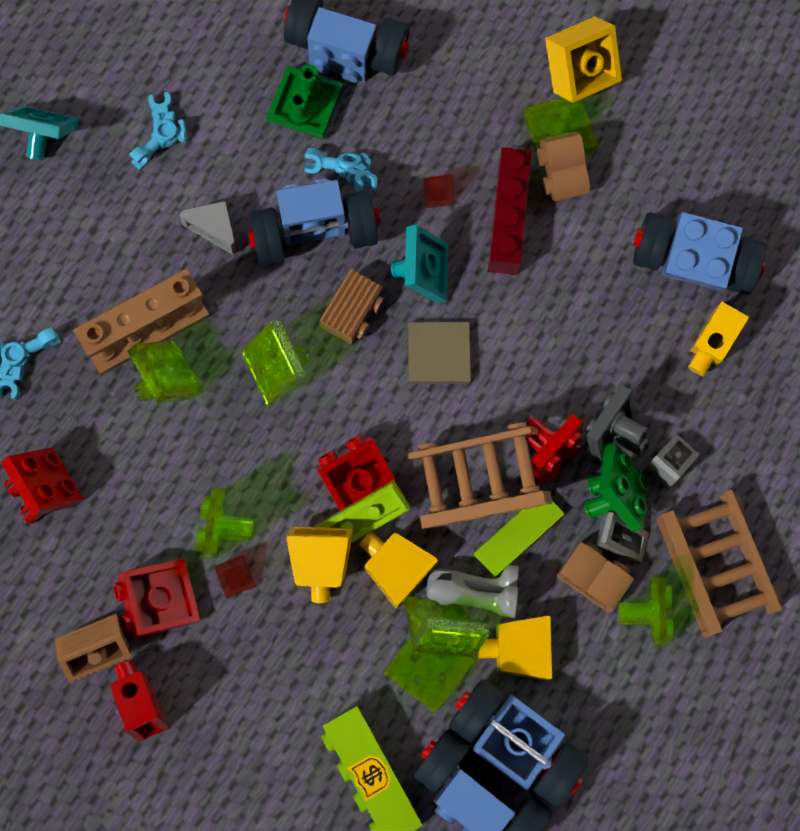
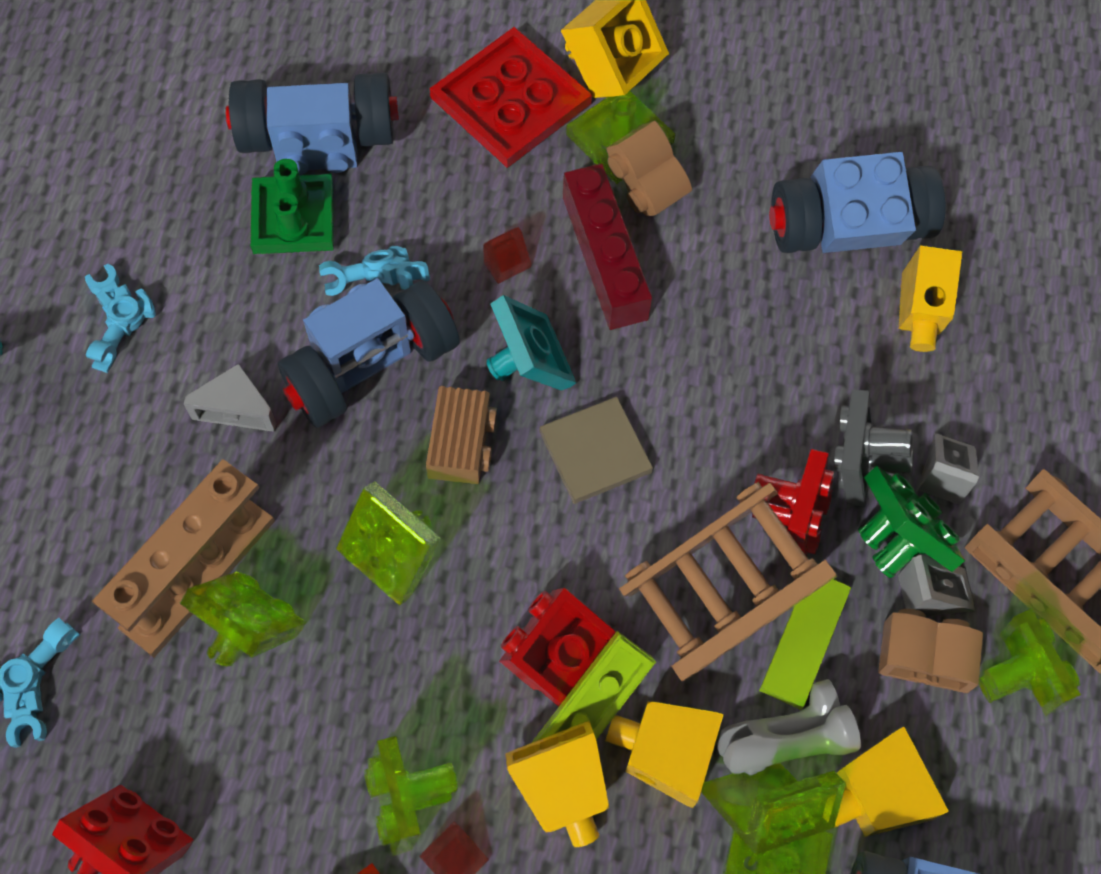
camera: 20 degrees left, 10 degrees down
none -> red plate [429,27,592,168]

